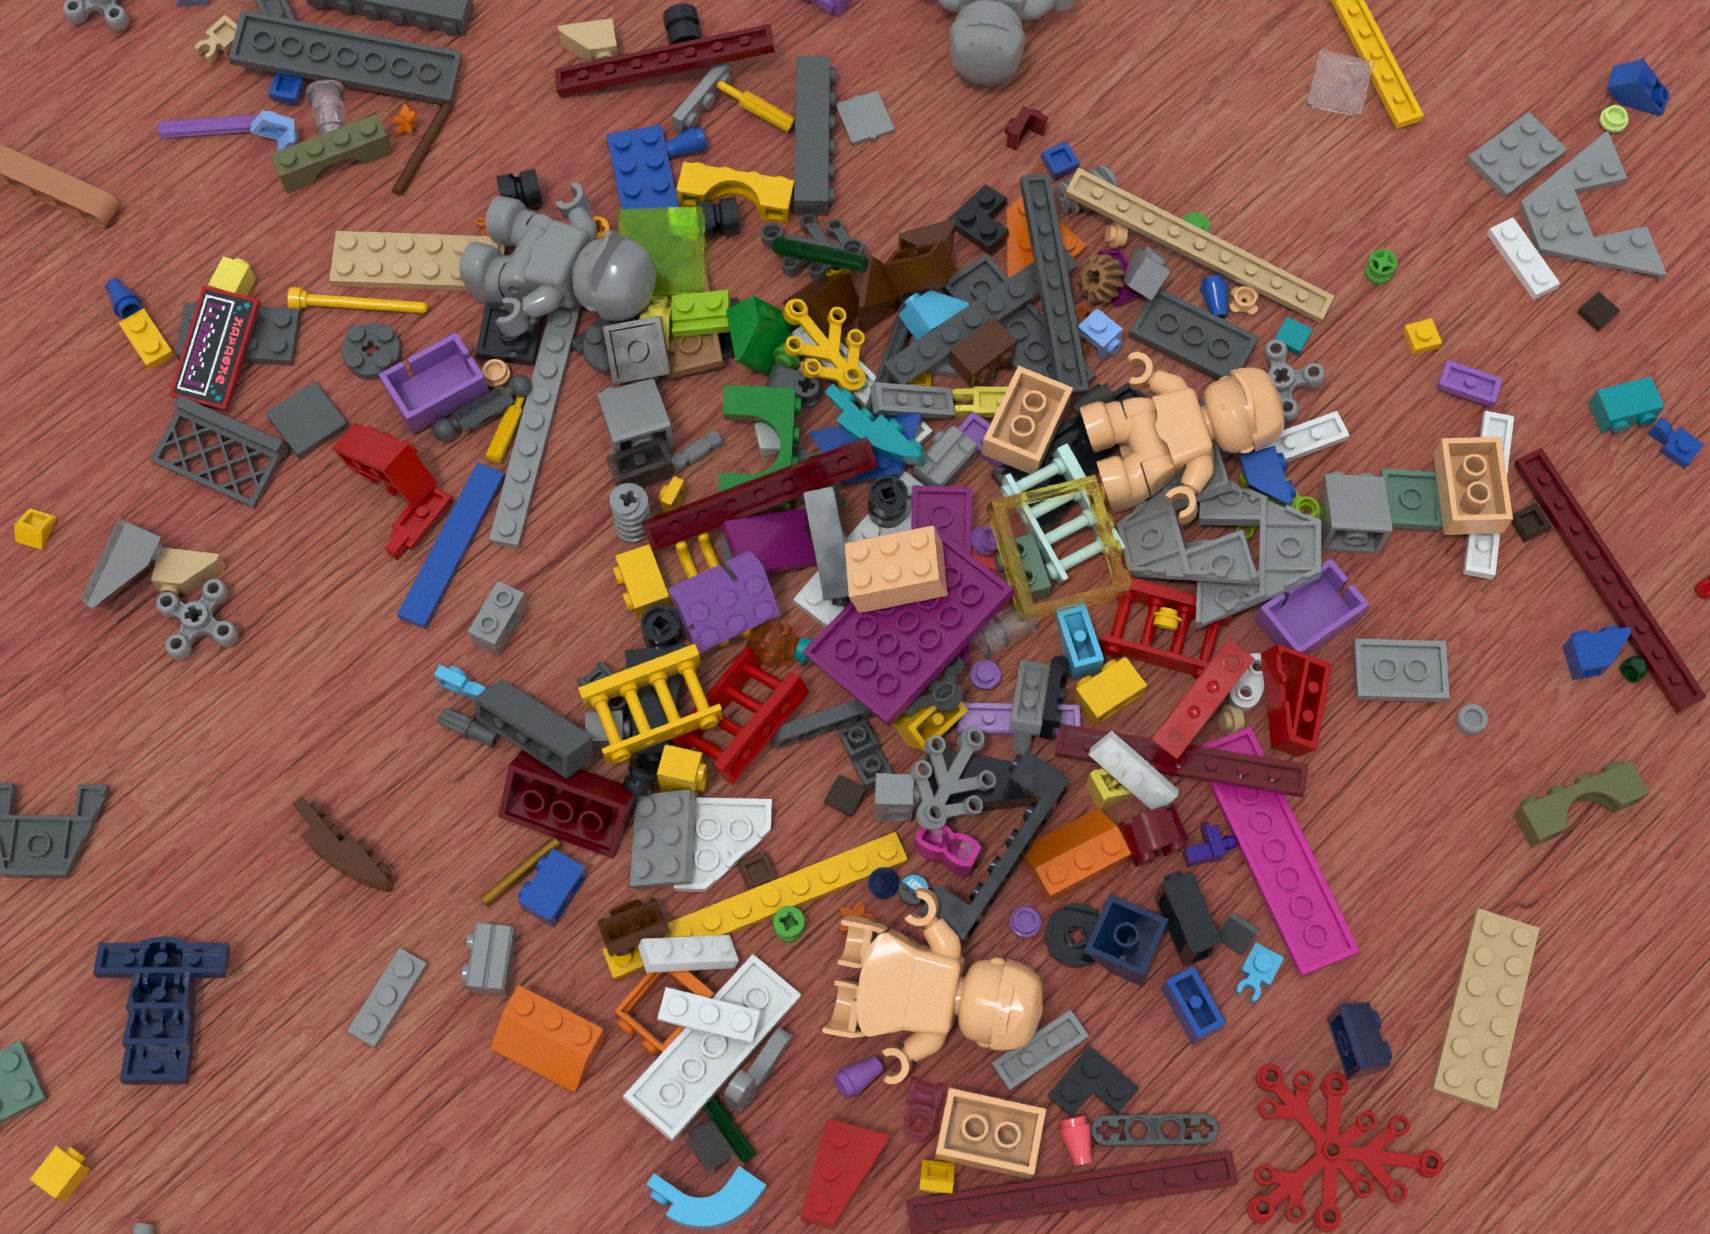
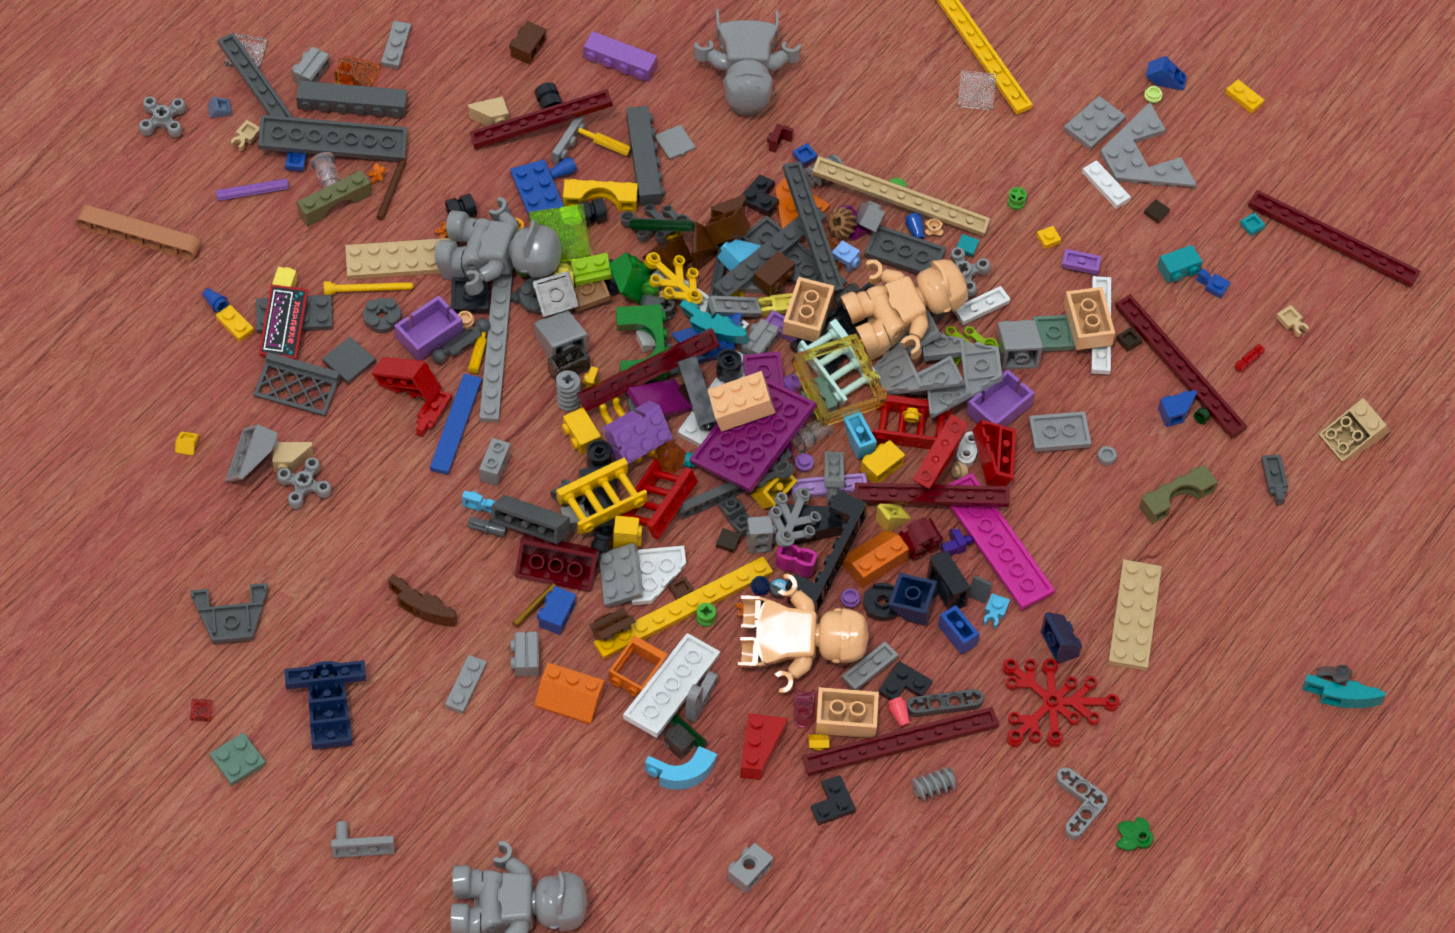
camera: 10 degrees left, 10 degrees down
yellow brick [30,1146,91,1202] -> none
light blue bracket [251,110,297,151] -> none
white plate [638,935,739,973] -> none
white plate [657,987,760,1044] -> none
light grey axle [669,430,723,472] -> none
medium lavender cone [833,1055,884,1099] -> none
black hinge [1039,655,1069,740] -> none
white plate [1089,731,1179,810] -> none
light nougat plate [1105,221,1128,249] -> none
blue slope [1239,446,1296,507] -> none

